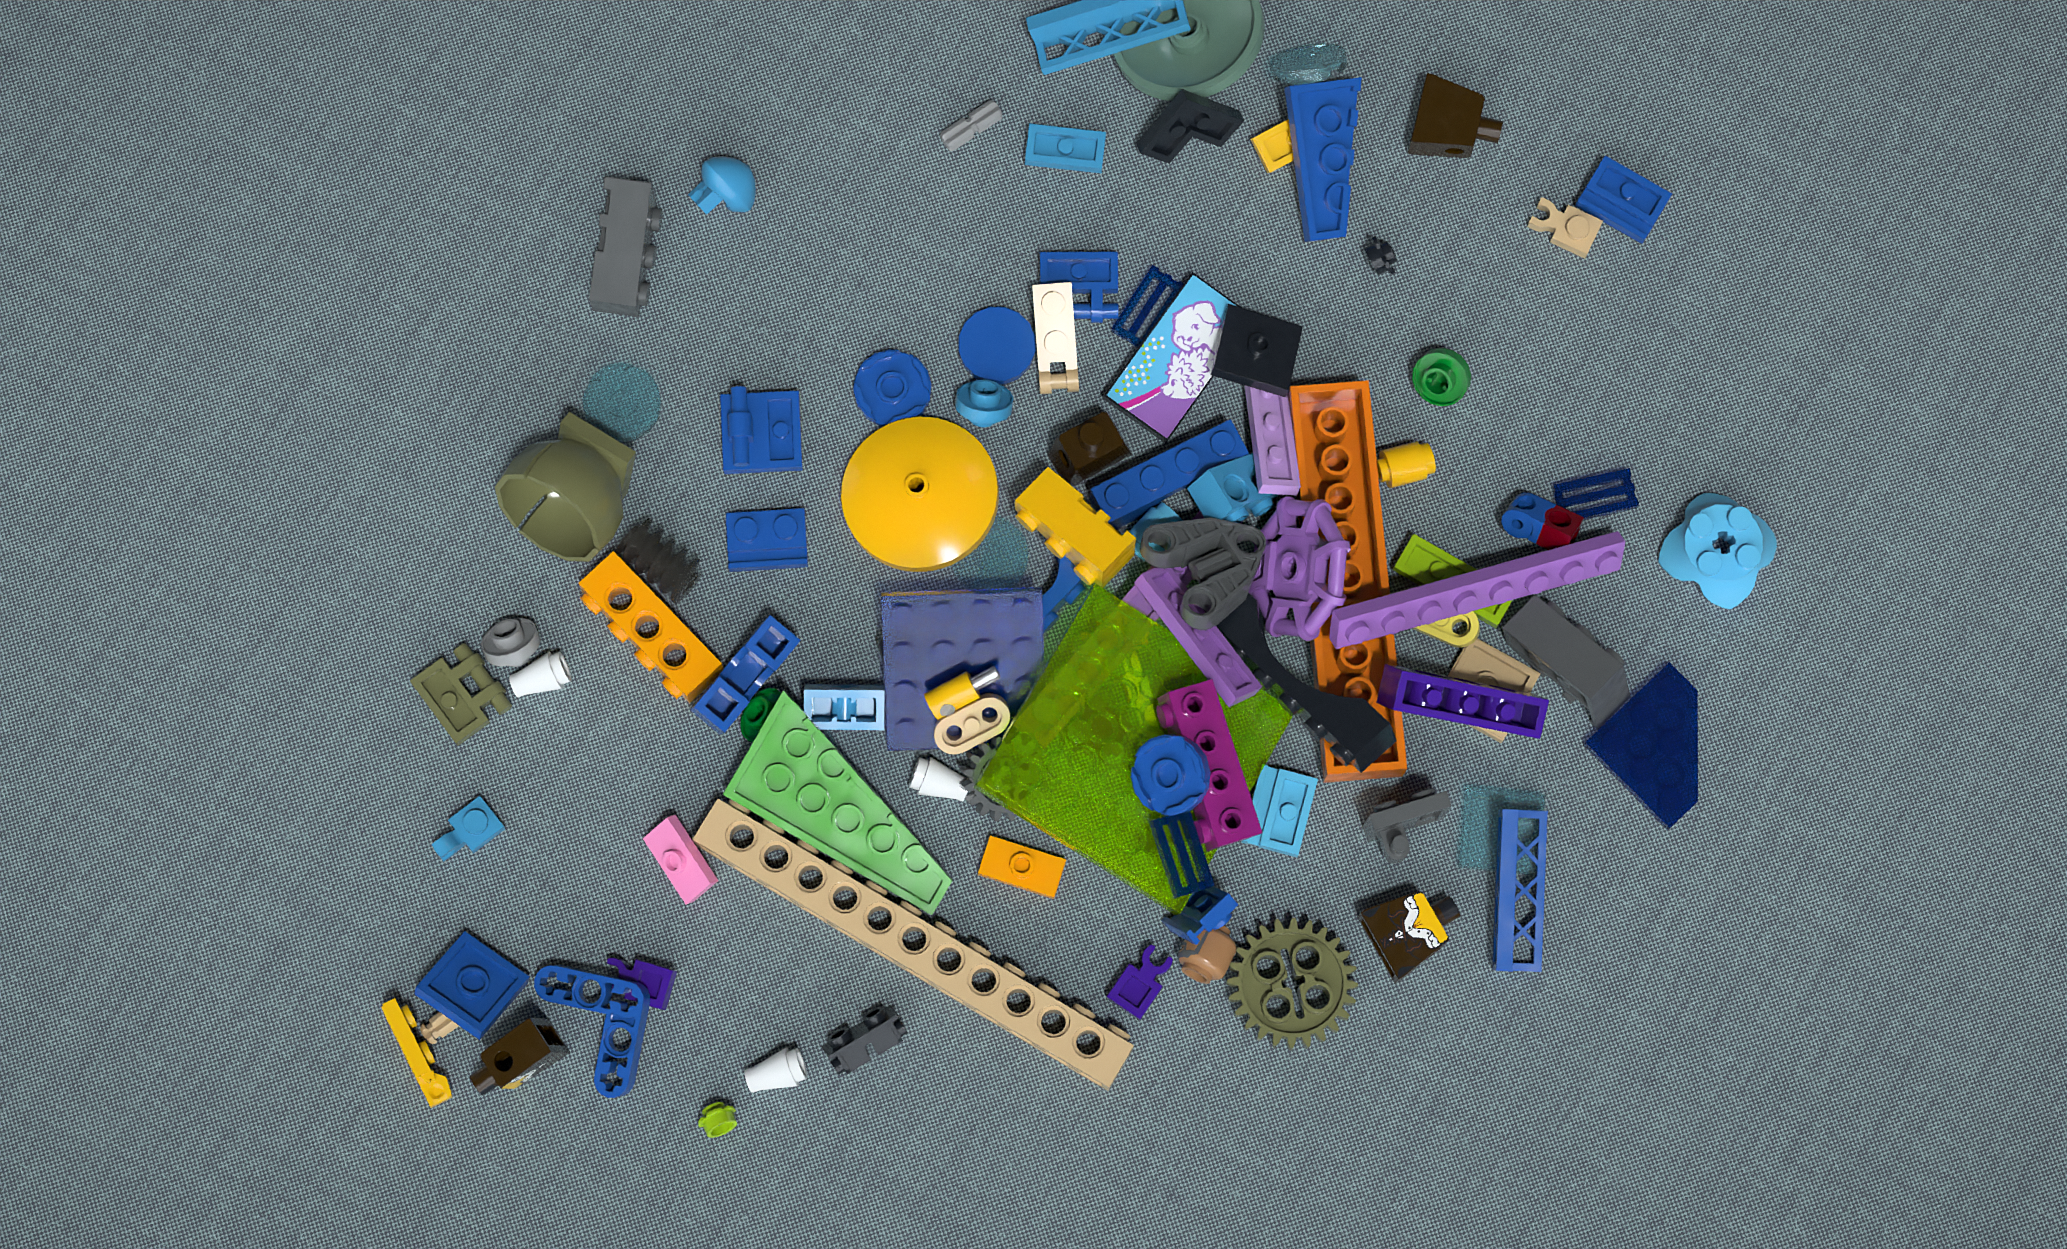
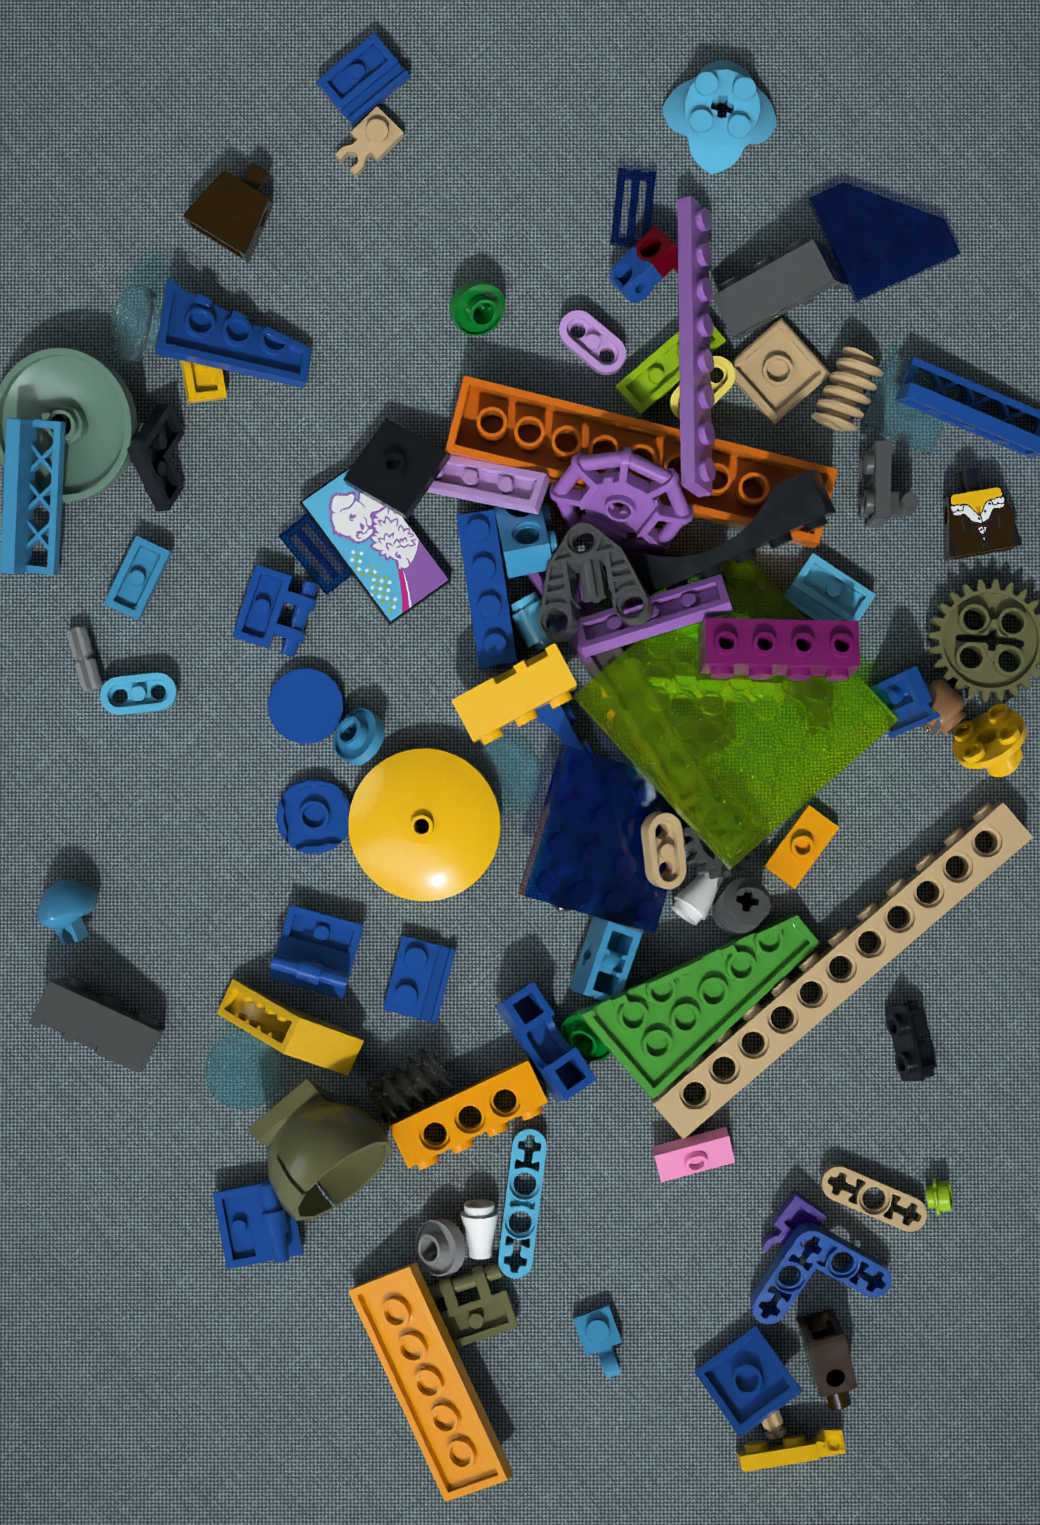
camera: 75 degrees left, 10 degrees up
white cone [744,1047,808,1093] -> none
yellow piece [924,666,1000,720] -> none
plate [1032,282,1079,394] -> none
dark brown torso [1048,411,1132,486] -> none
dark purple plate [1106,944,1173,1021] -> none
blue tile [1131,734,1211,816] -> none
clear blue tile [1149,811,1215,899] -> none
black plate [1365,236,1398,275] -> none
dark purple brick [1376,664,1549,739] -> none
yellow brick [1377,441,1436,488] -> none
none -> medium azure plate [100,672,178,716]
none -> blue plate [213,1180,304,1269]
none -> yellow arch [216,979,364,1076]
none -> light orange plate [348,1262,514,1502]
none -> medium azure beam [498,1127,547,1279]
none -> lavender plate [559,310,626,375]
none -> dark grey piece [713,878,772,938]
none -> tan piece [810,346,884,432]
none -> tan beam [820,1164,927,1232]
none -> yellow plate [952,703,1027,777]

